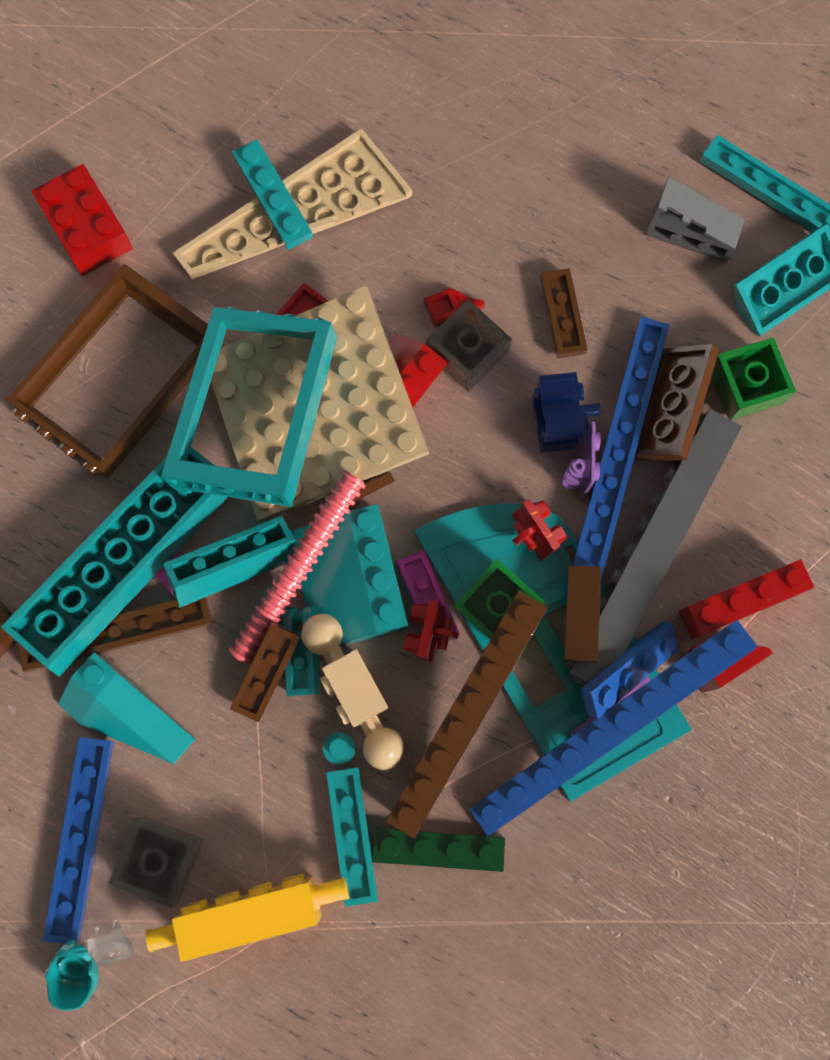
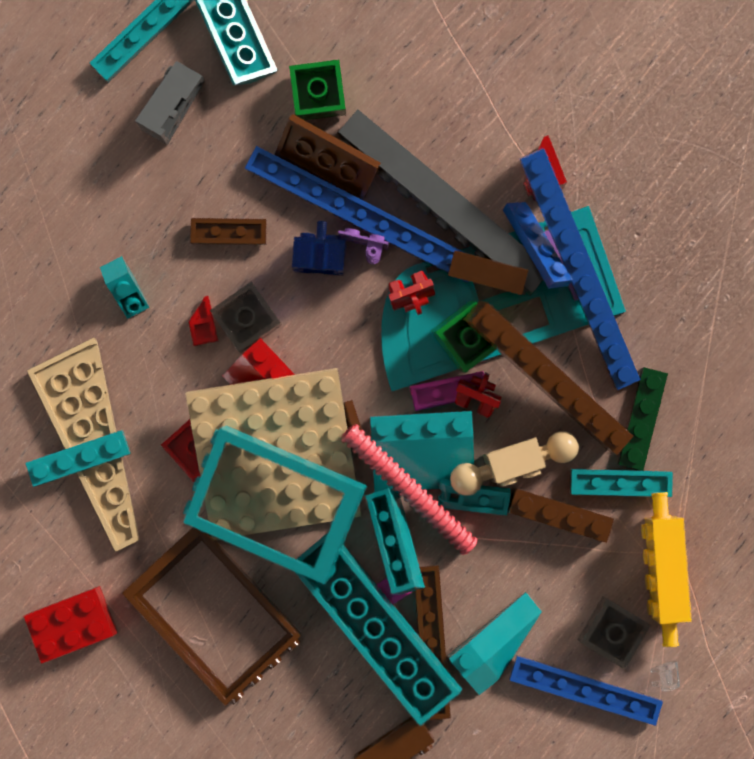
camera: 75 degrees left, 10 degrees up
teal hair [45,939,99,1011] -> none
reddish brown plate [230,621,301,722] -> none
teal plate [323,732,355,765] -> none
red brick [679,559,815,640] -> none
none -> teal slope [99,256,150,319]
none -> reddish brown brick [508,488,614,543]

